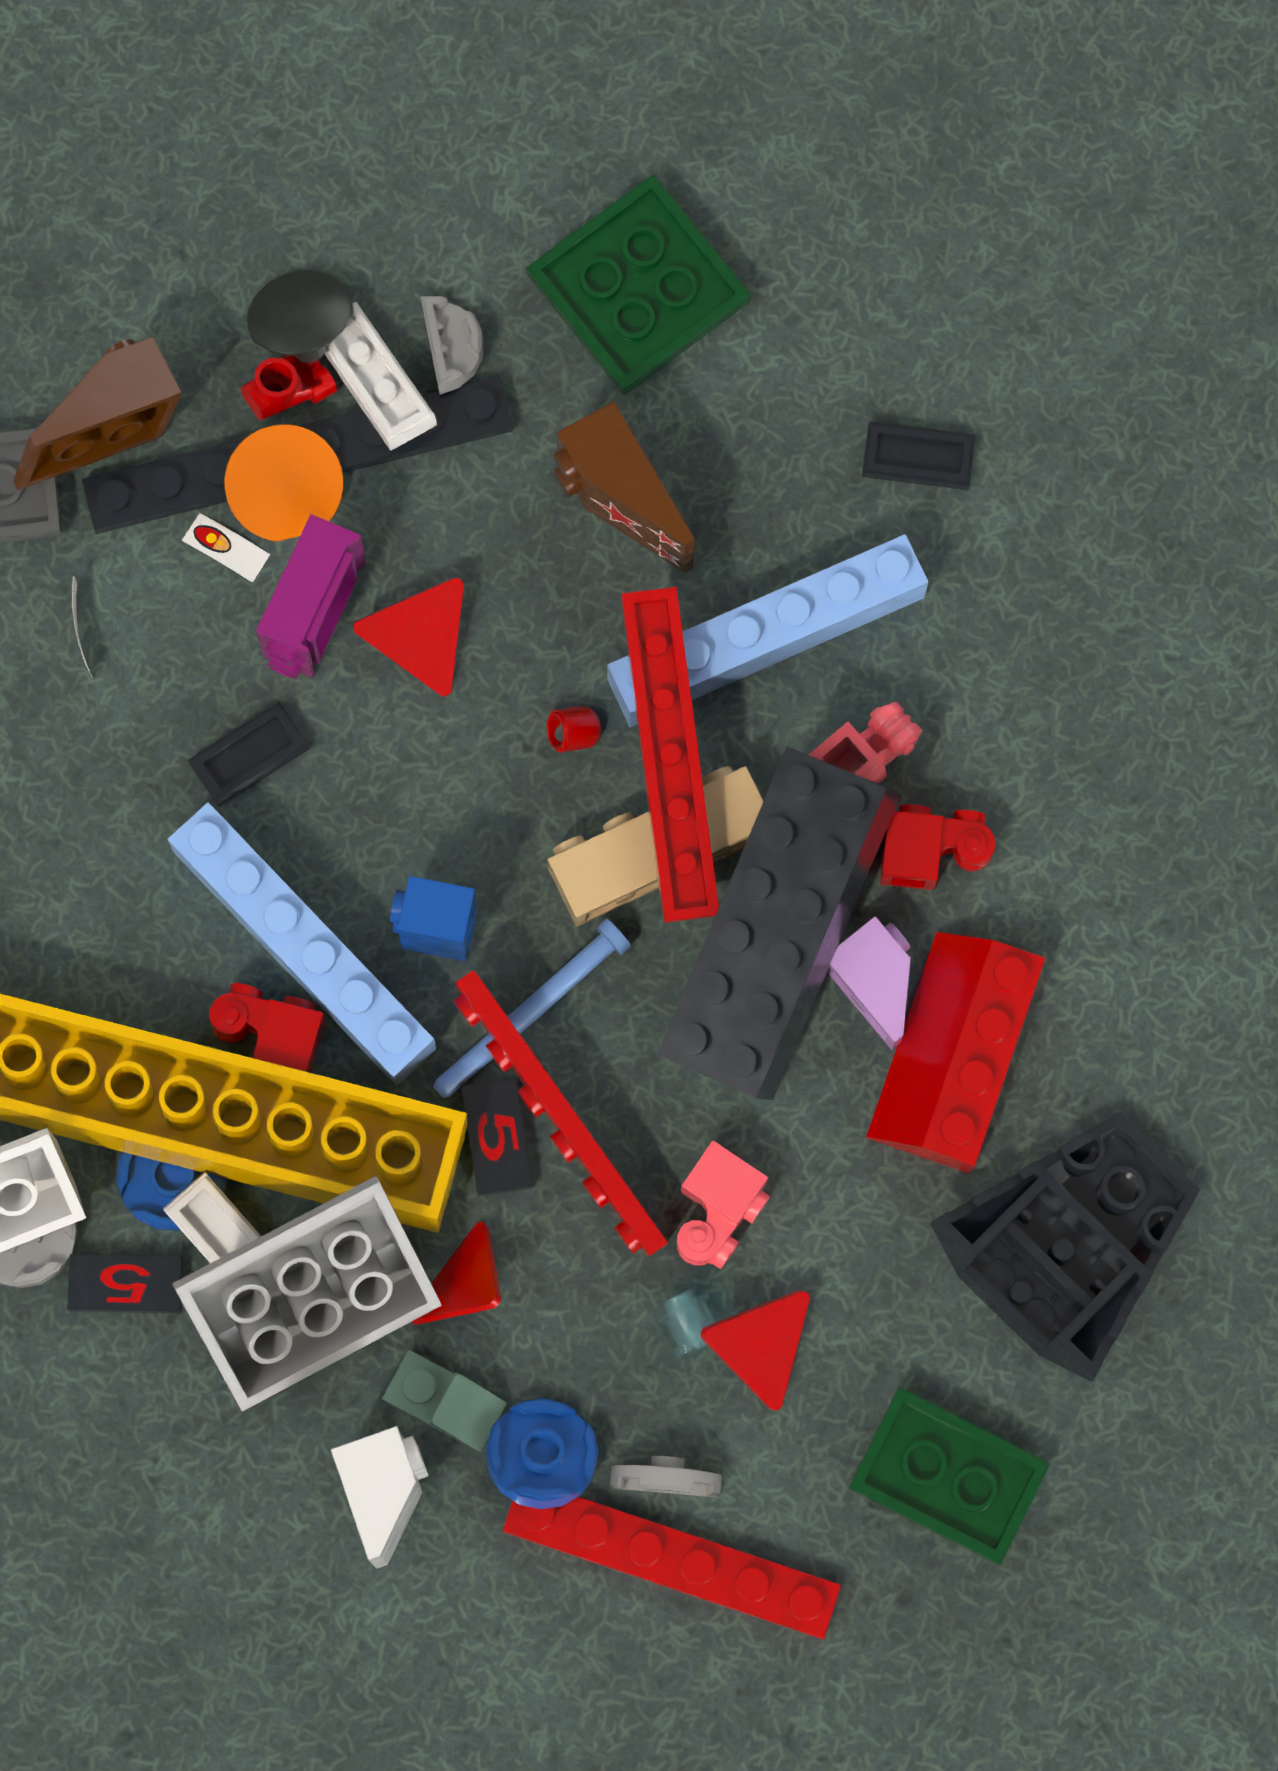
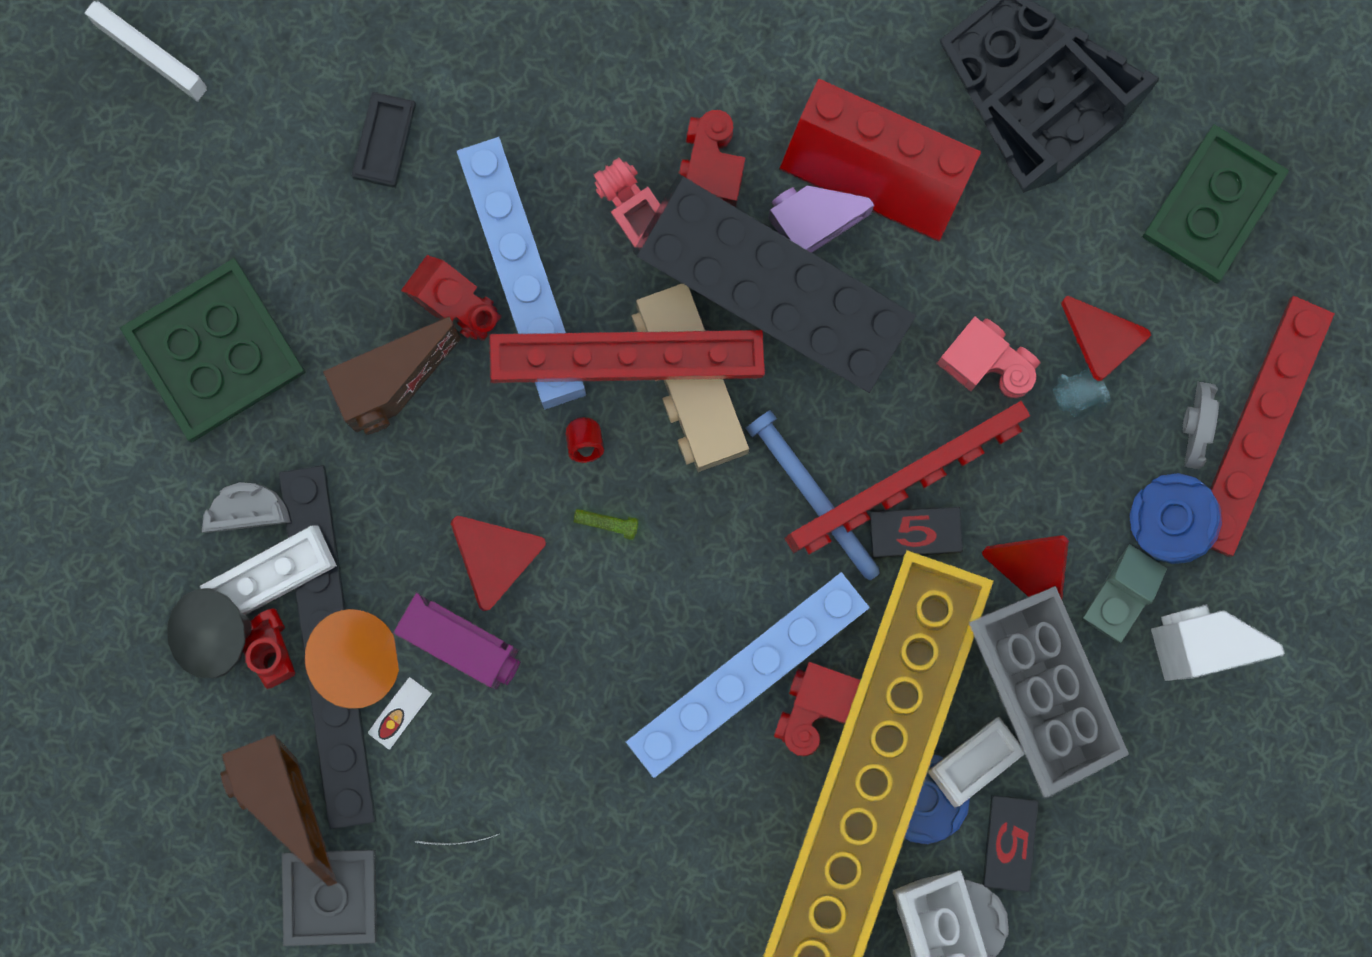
camera: 85 degrees left, 5 degrees up
black tile [188,702,310,808] -> none
blue brick [390,876,478,962] -> none
none -> white tile [85,1,207,102]
none -> red brick [401,255,502,341]
none -> clear neon green piece [573,508,638,540]

